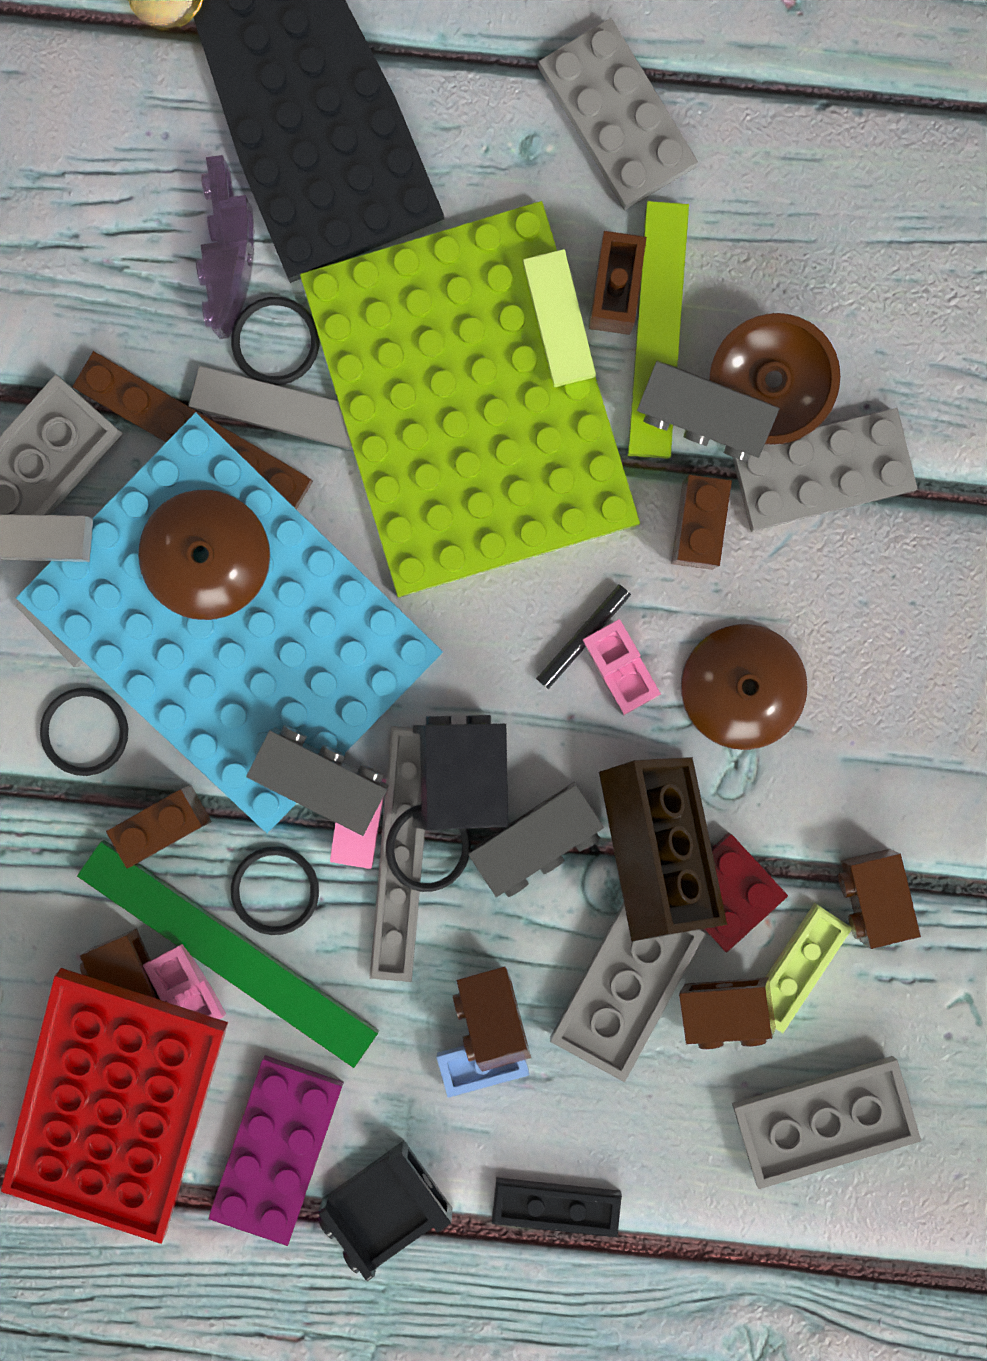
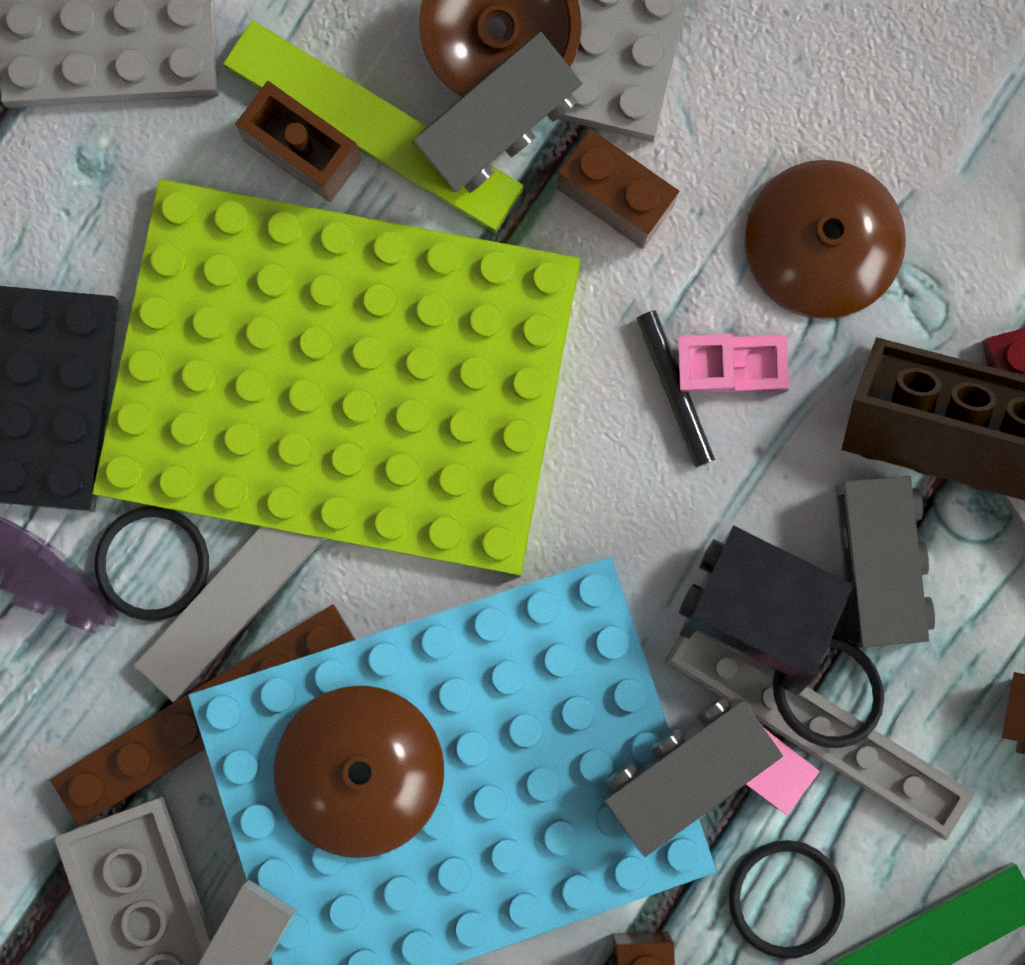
camera: 60 degrees left, 5 degrees down
yellowish green tile [523,249,596,387] -> none

